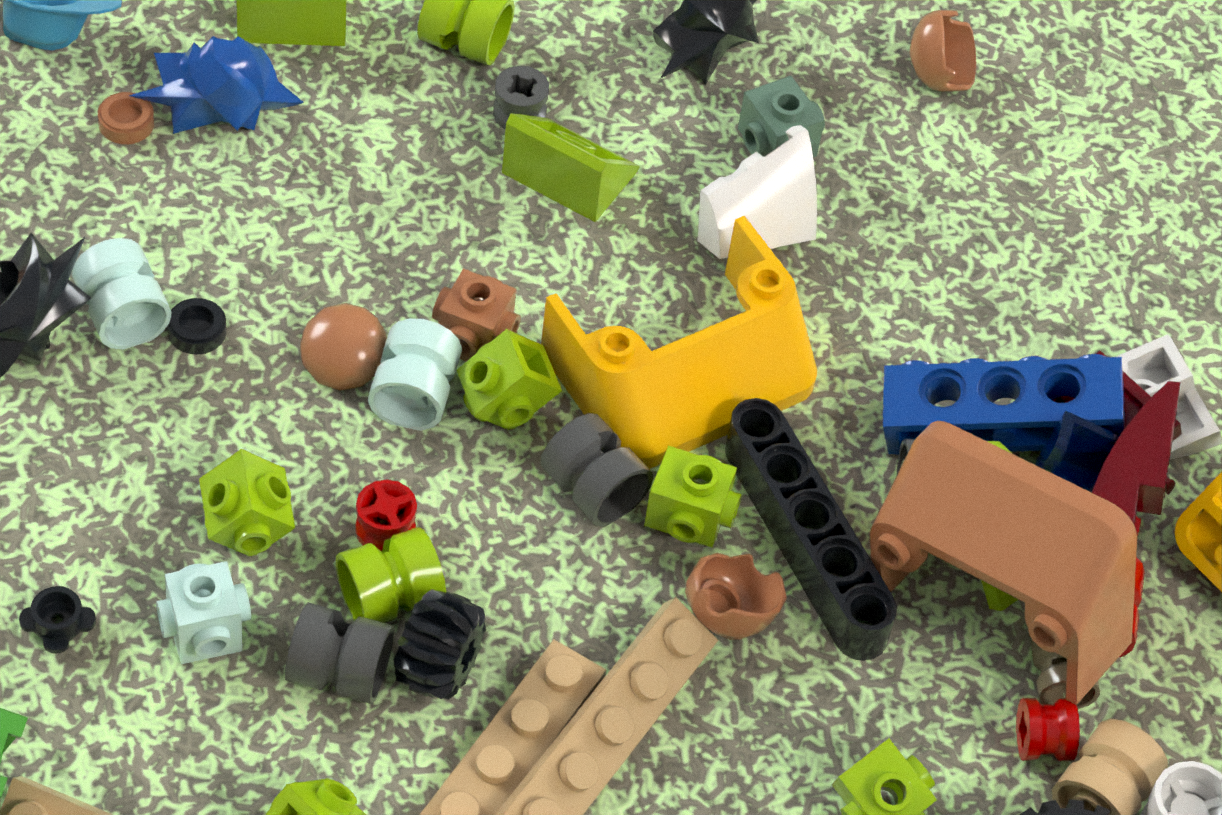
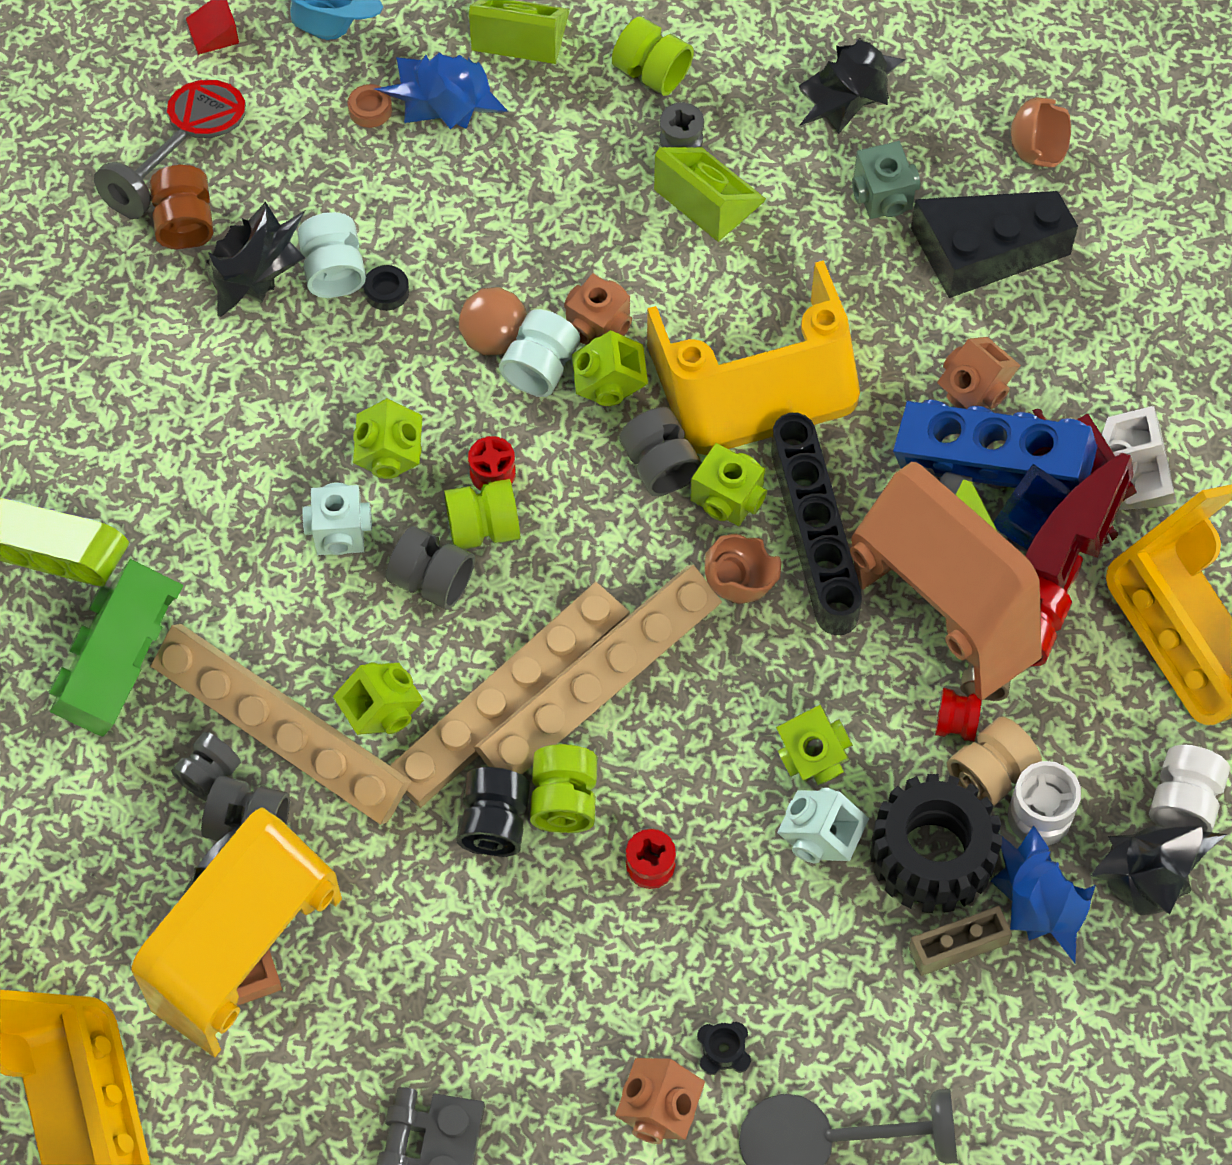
camera: 20 degrees right, 10 degrees up
black plate [19,586,96,653] -> none
black gear [393,589,486,700] -> none
white slope [697,125,817,259] -> none
none -> black wedge [911,191,1078,298]
none -> nougat brick [937,337,1021,409]

